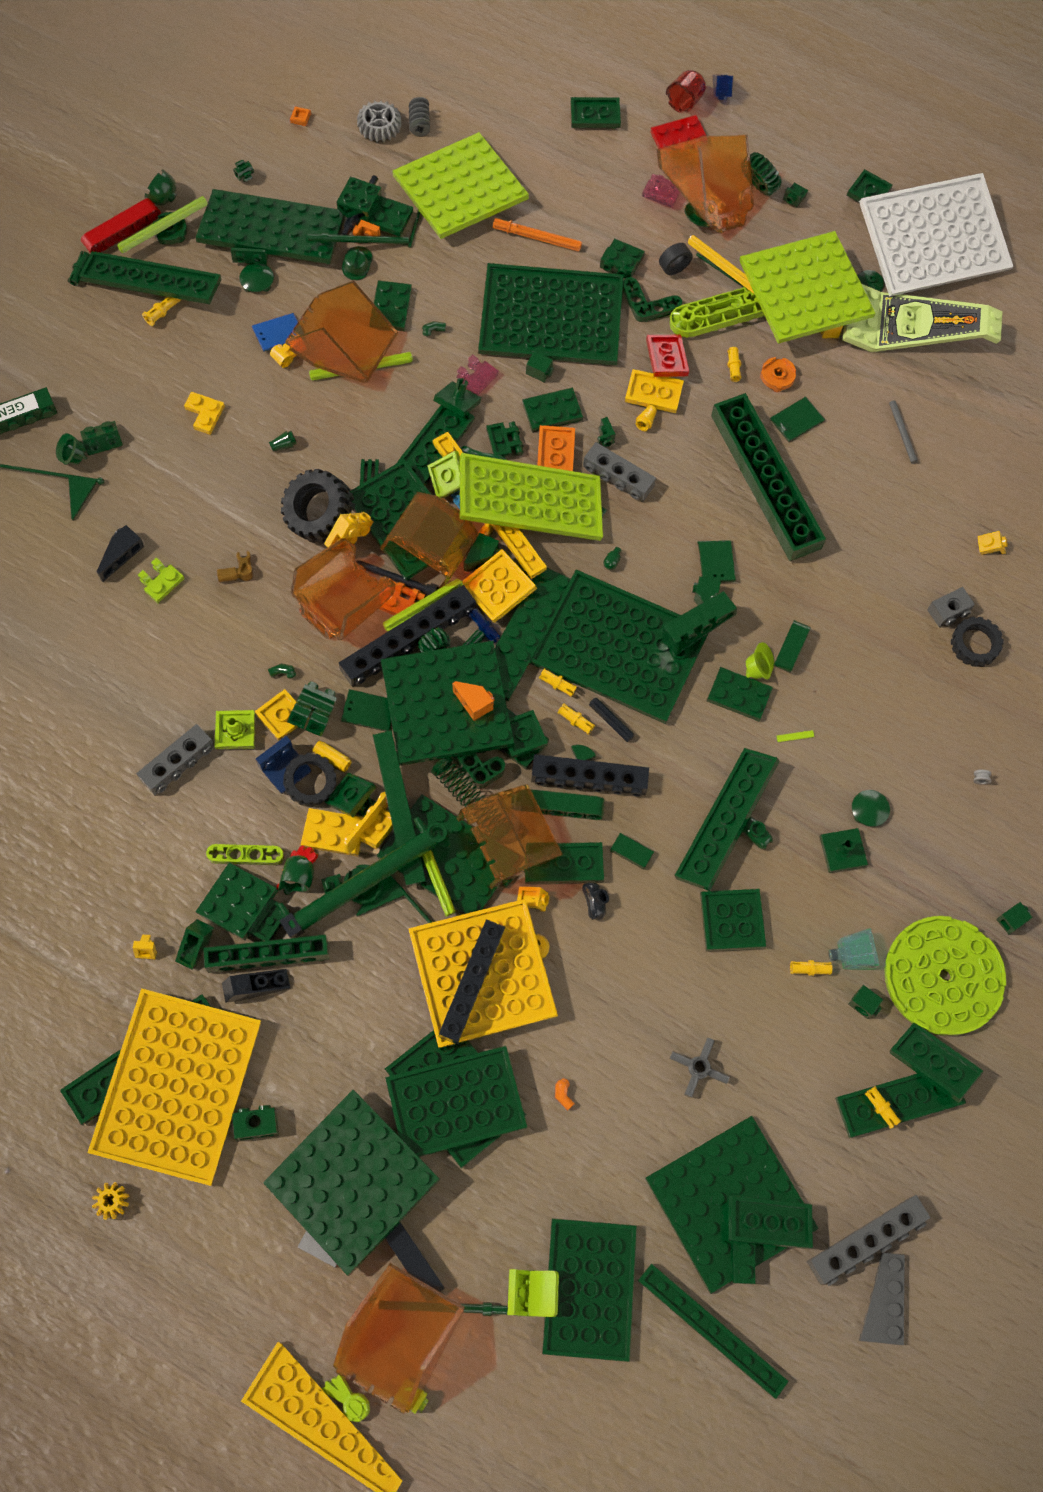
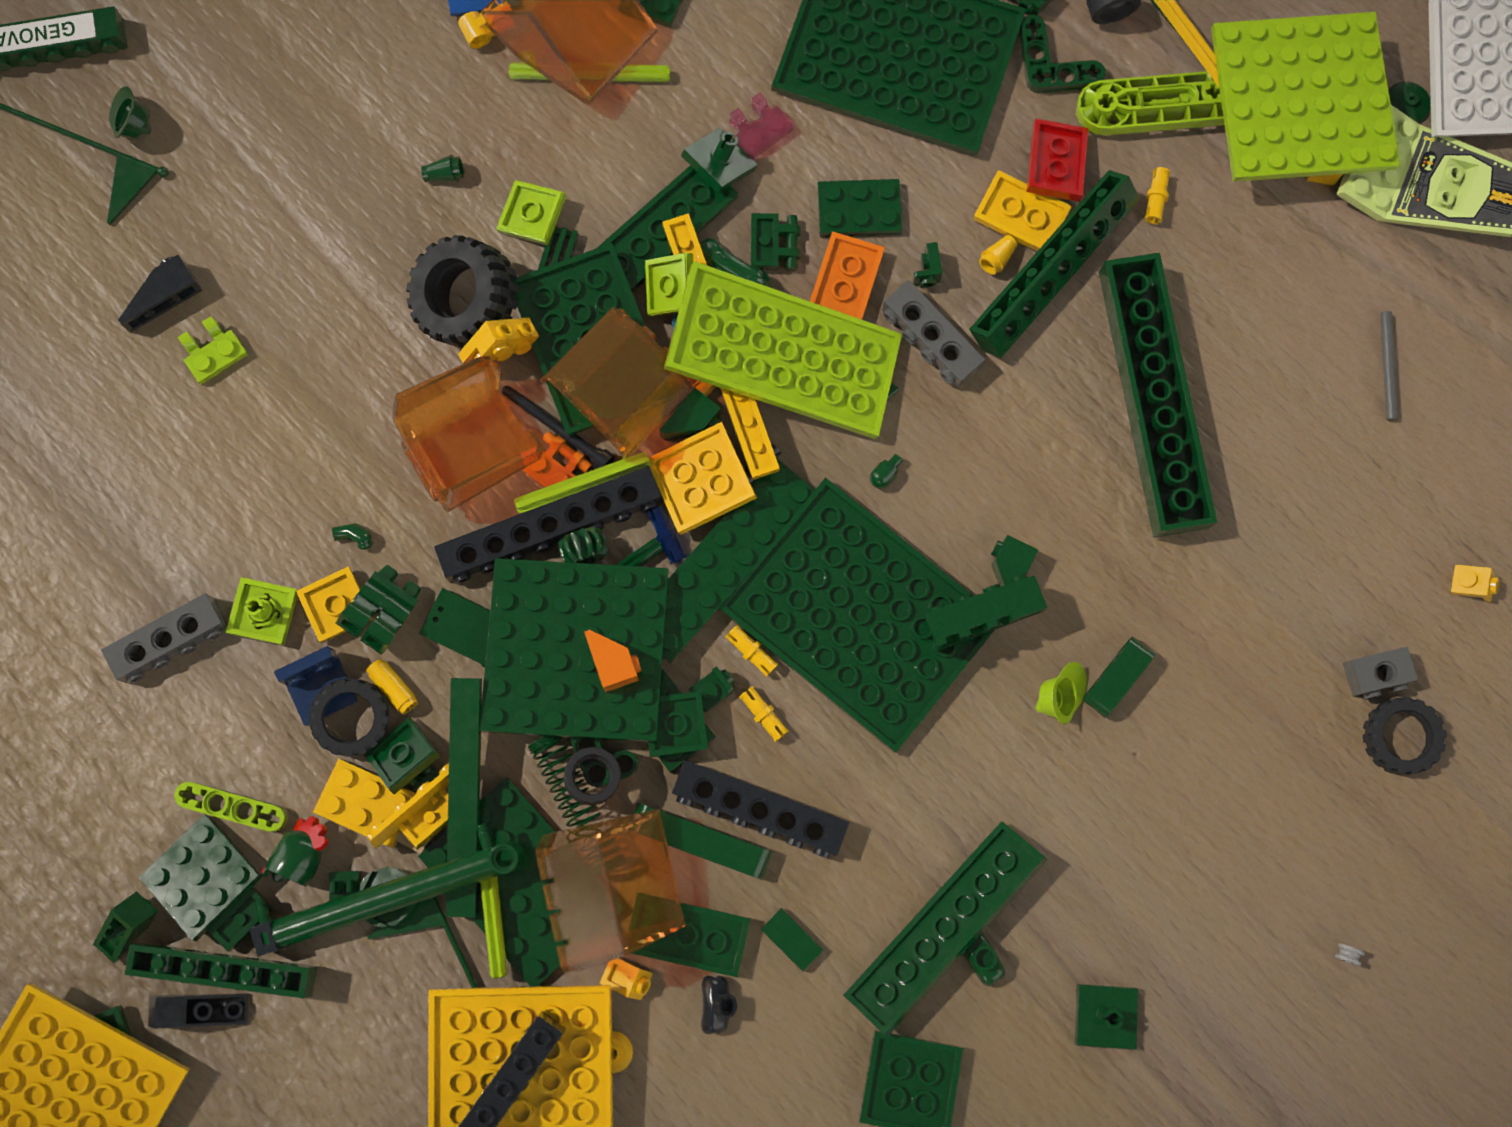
camera: 15 degrees right, 10 degrees up
dark green bracket [80,421,123,456] -> none
yellow tile [132,934,157,959] -> none
yellow plate [184,392,225,435] -> none
pearl gold bar [217,551,253,582] -> none
dark green arm [422,321,446,336] -> none
dark green brick [526,351,554,382] -> none
dark green tile [571,745,596,760] -> none
black axle [589,698,634,742] -> none
dark green container [697,540,736,582] -> none
dark green plate [707,667,773,722] -> none
orange plate [760,357,796,392] -> none
dark green container [770,396,825,442] -> none
lime piece [776,730,815,742] -> none
dark green dish [852,790,890,827] -> none
none -> lime plate [496,180,567,246]
none -> black tyre [563,747,621,806]
none -> dark green bracket [689,666,735,712]
none -> dark green brick [969,170,1140,358]

